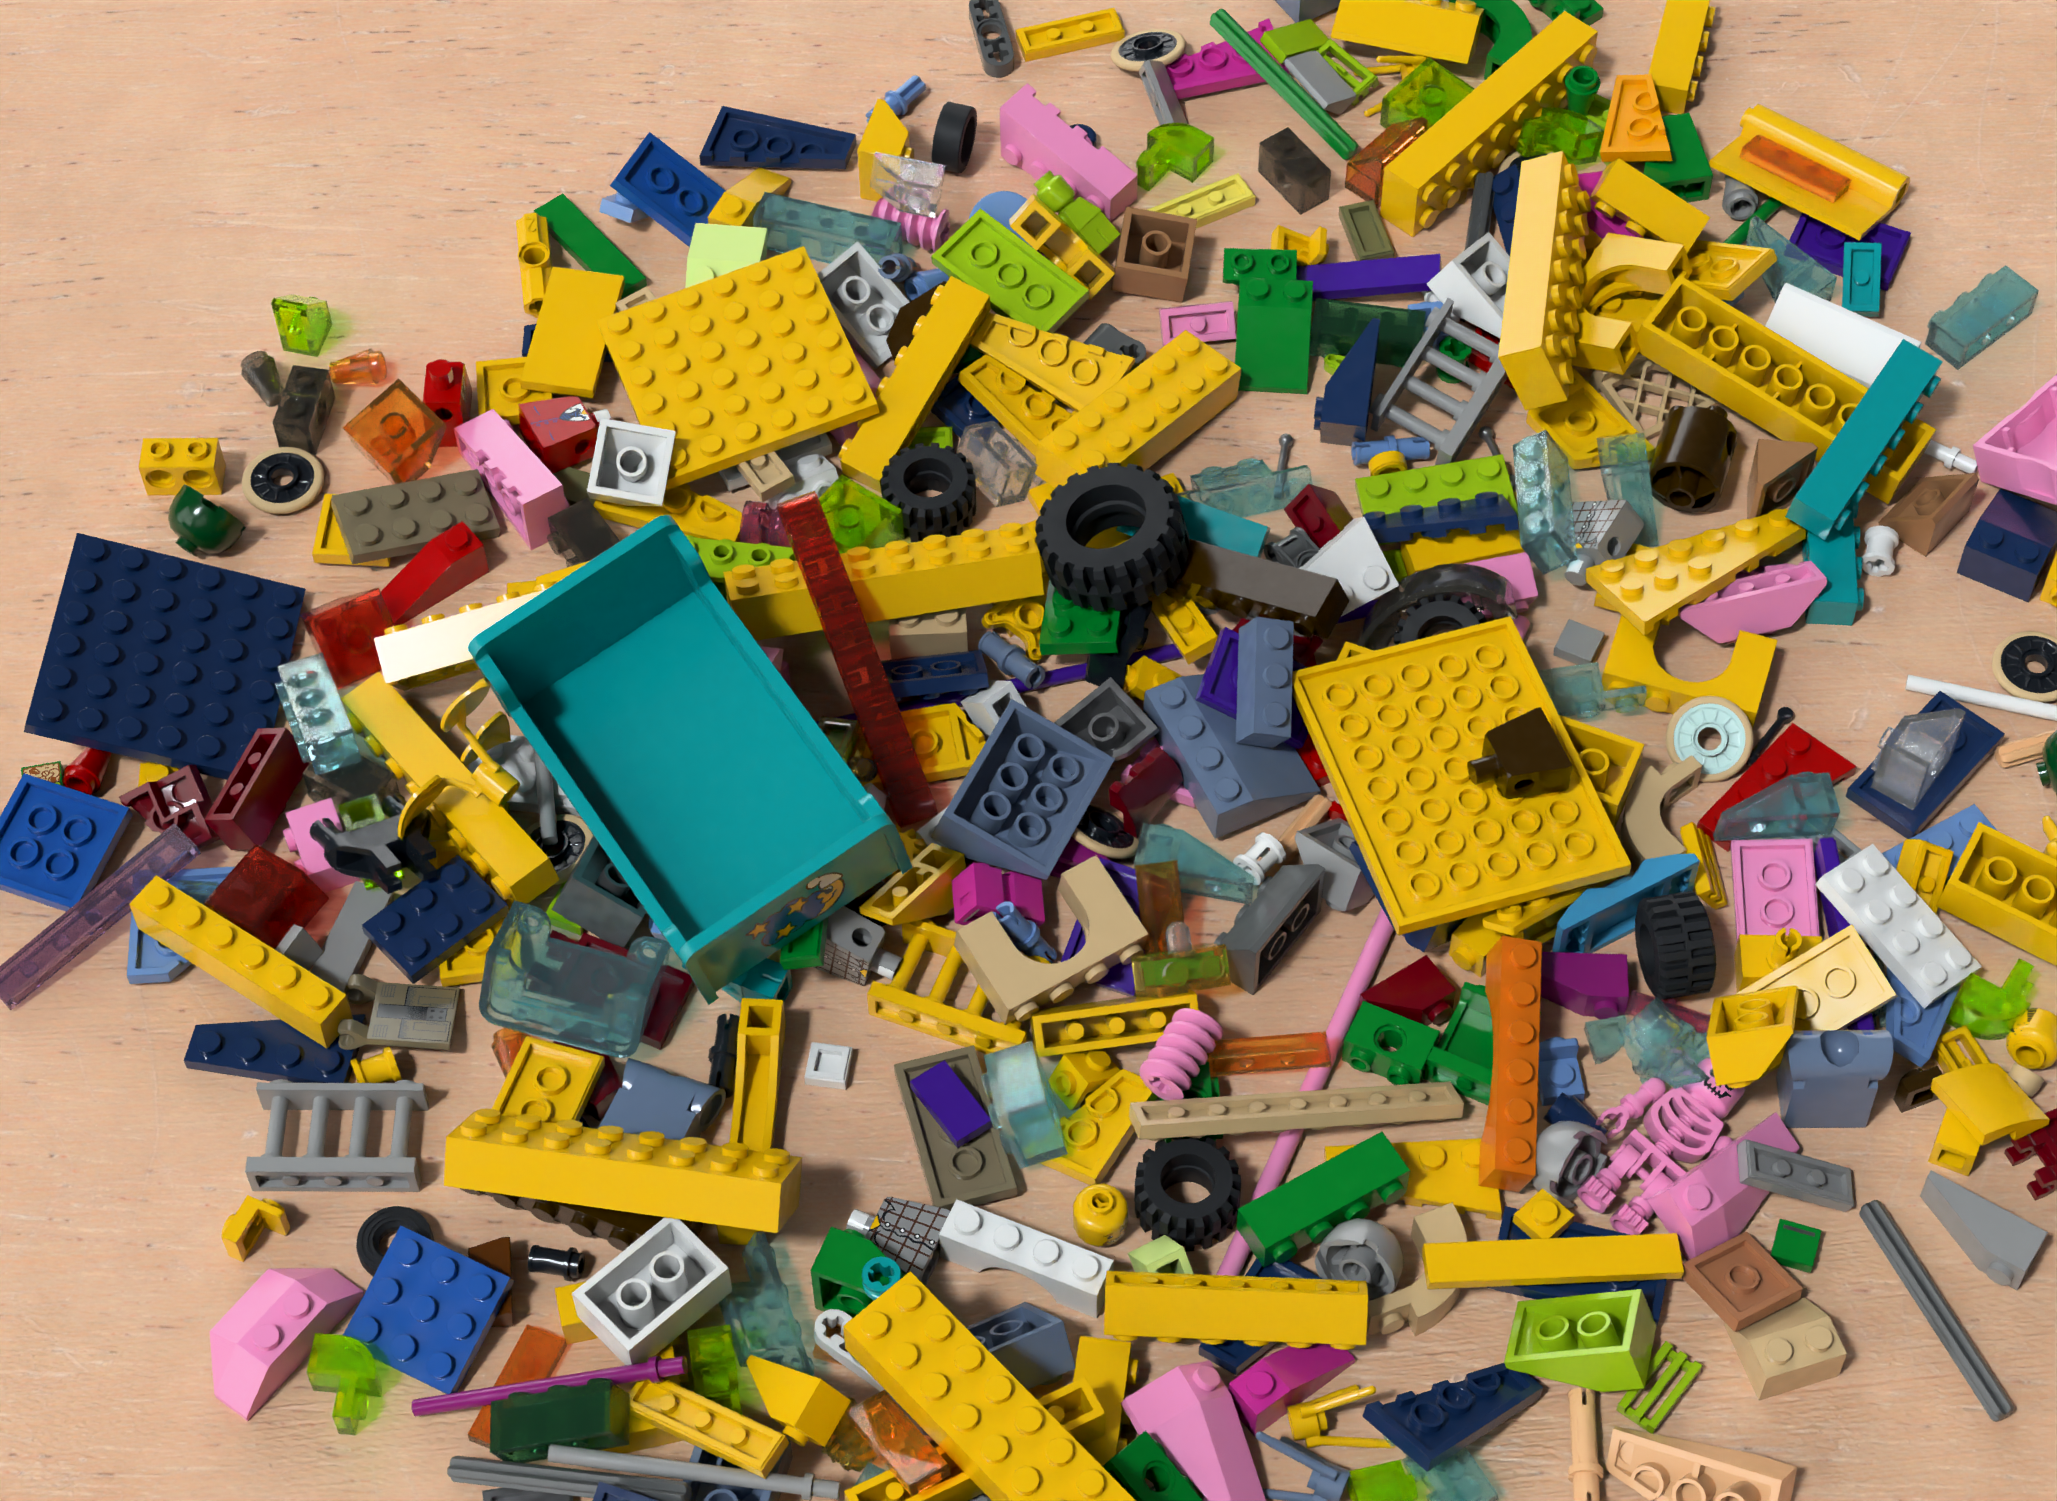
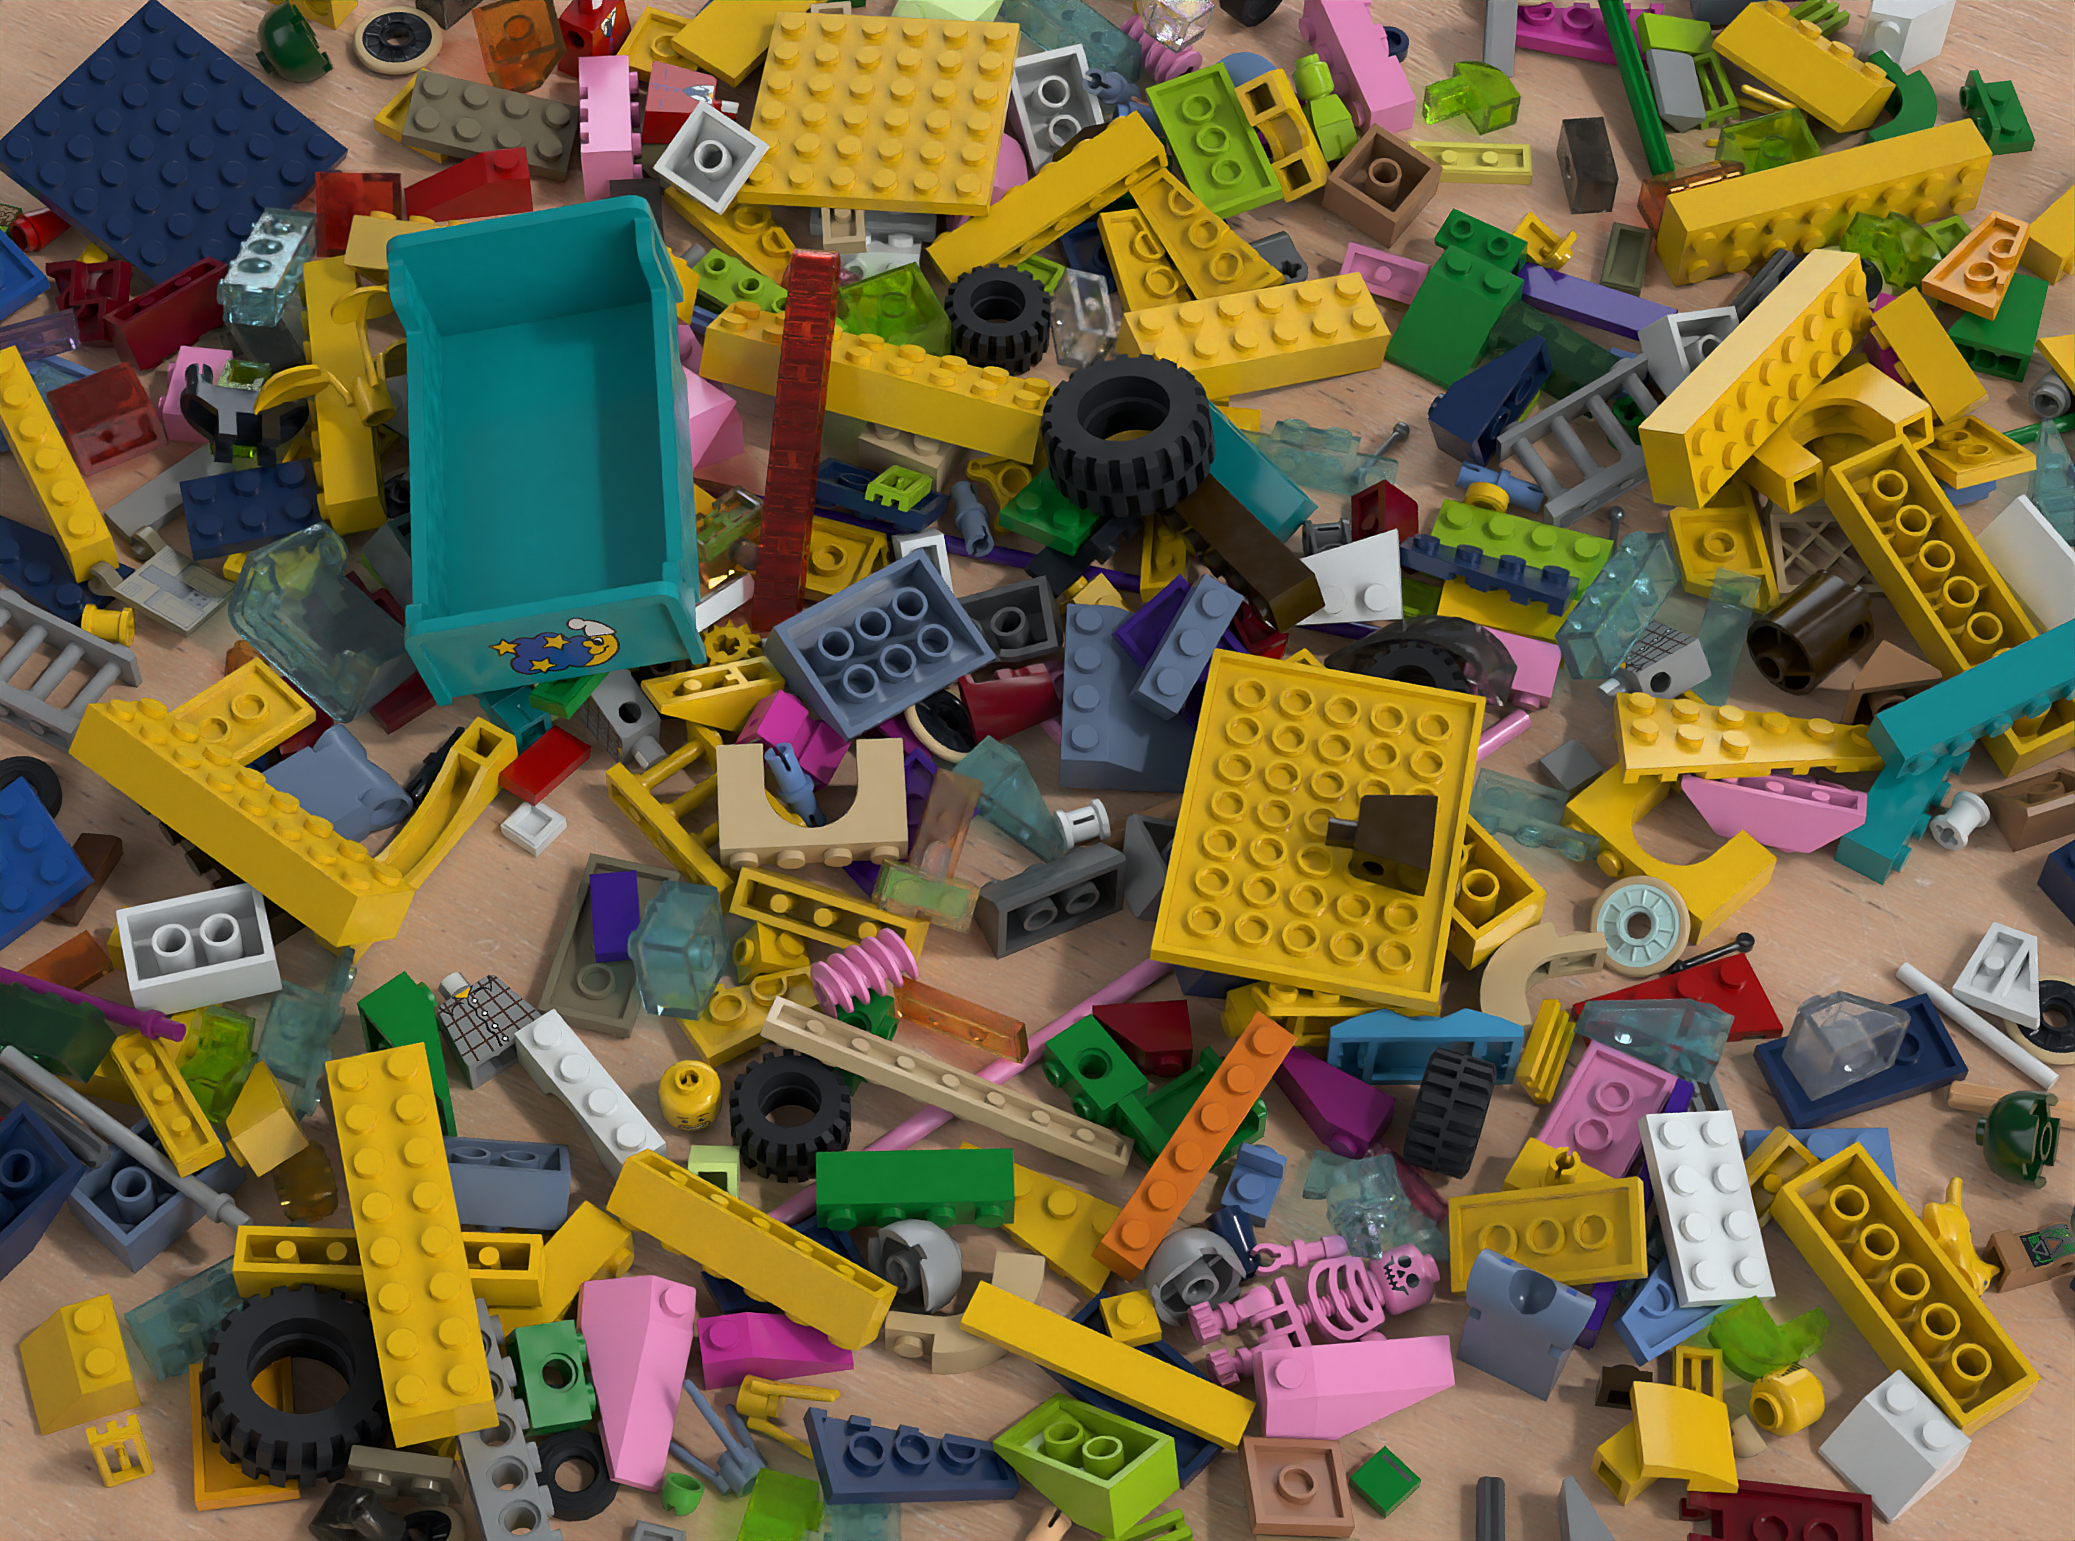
camera: 25 degrees right, 0 degrees up
light grey tile [275,924,323,971] -> none
black pin [528,1245,585,1281] -> none
clear orange tile [846,1389,951,1497] -> none
teal bush [862,1256,901,1300] -> none
green cone [1565,66,1601,118] -> none
yellow slope [1706,985,1799,1088] -> none
light grey tile [1737,1139,1854,1212] -> none
none -> red tile [498,725,591,807]
none -> lime tile [864,465,933,512]
none -> white wing [1952,922,2040,1030]

